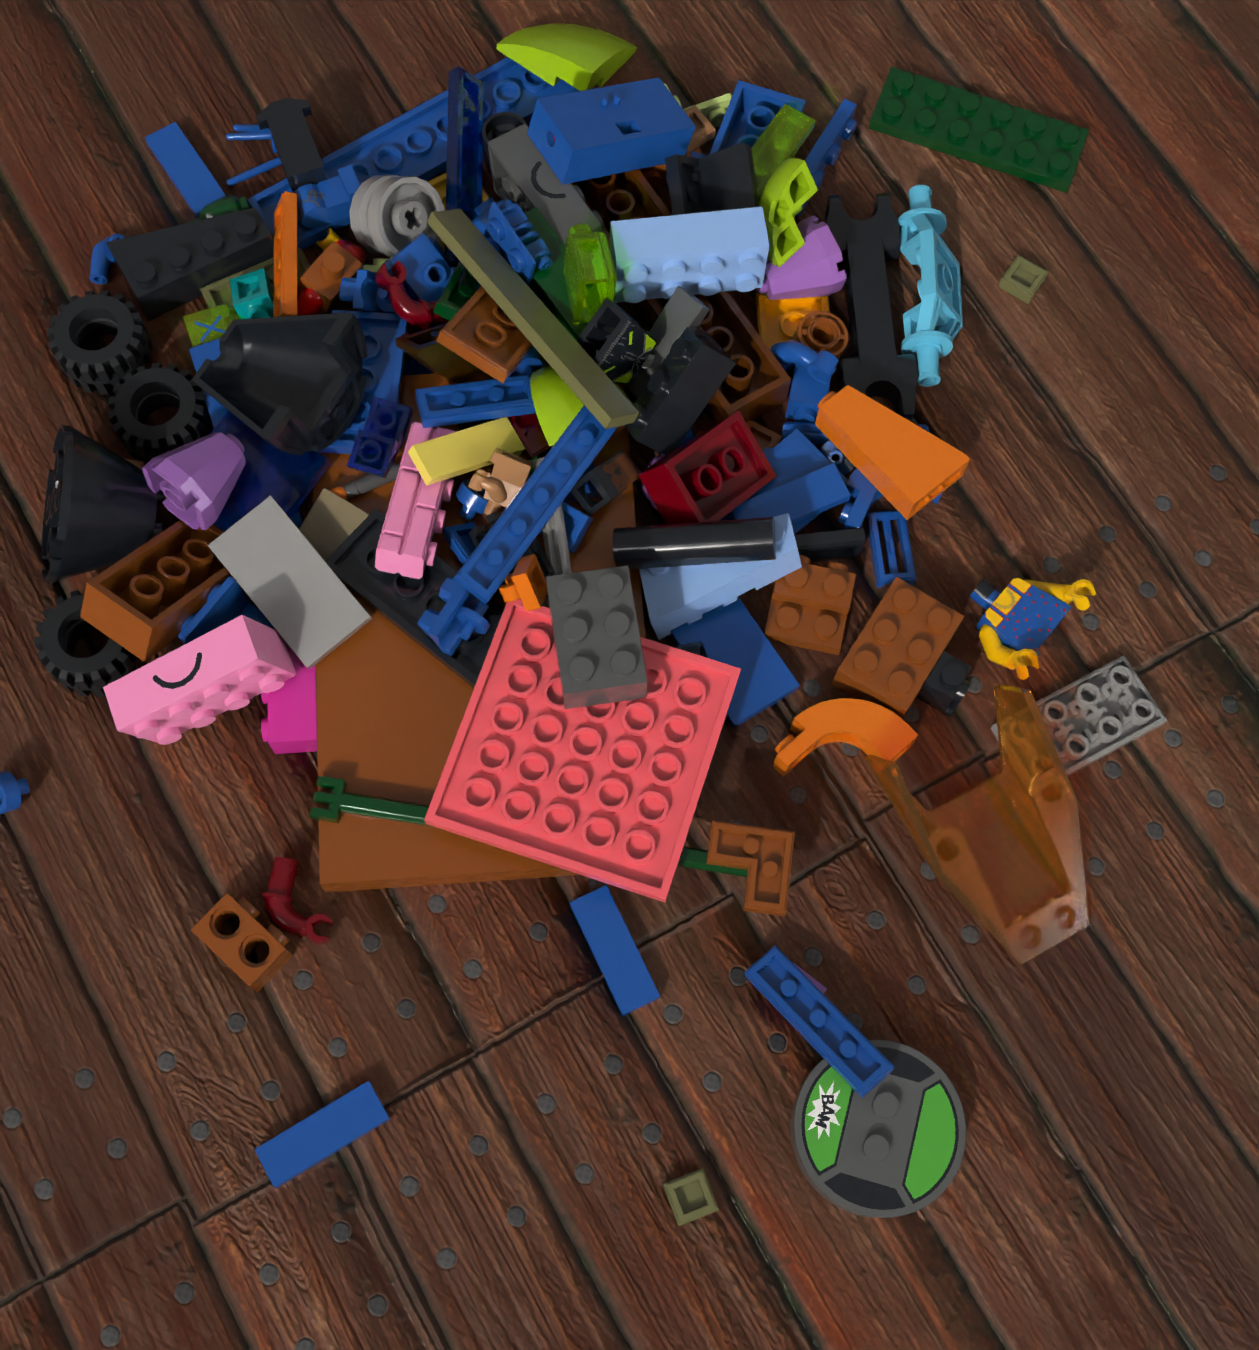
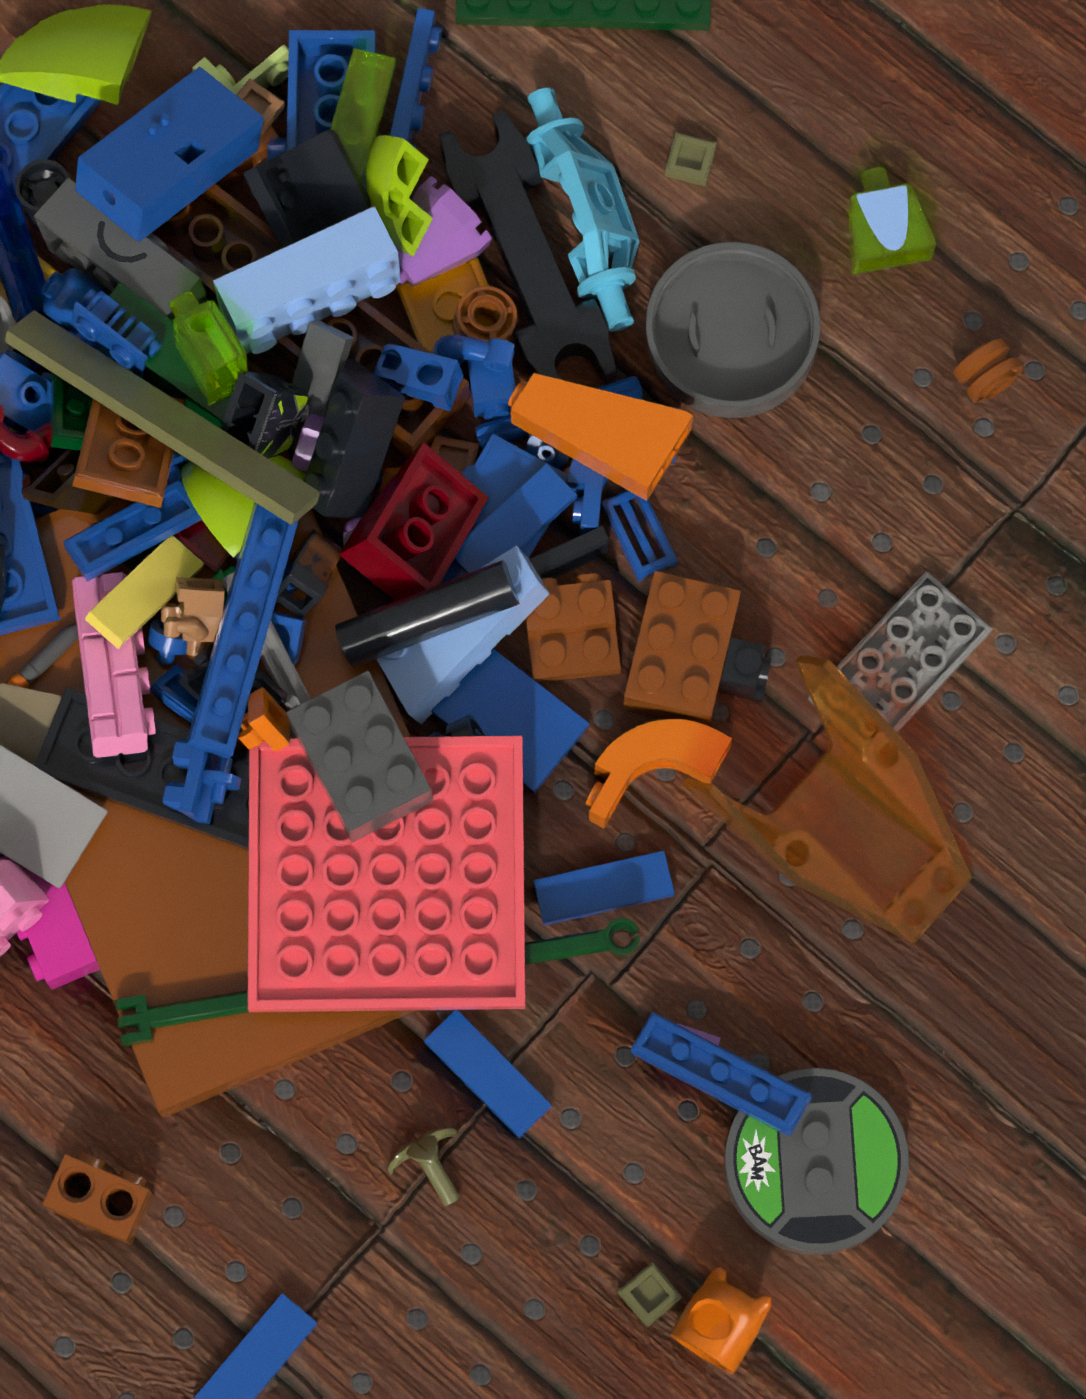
camera: 15 degrees left, 5 degrees up
dark red piece [261,857,334,945] -> none
clear blue slope [347,396,414,478] -> none
dark orange tile [706,820,795,917] -> none
torso [969,578,1096,680] -> none
none -> medium lavender tile [291,413,324,472]
none -> blue leg [373,344,463,412]
none -> olive plant [388,1128,460,1206]
none -> blue tile [533,851,675,926]
none -> dark grey brick [645,242,820,418]
none -> orange piece [670,1267,771,1375]
none -> clear neon green torso [848,167,936,275]
none -> dark orange wheel [953,338,1023,403]

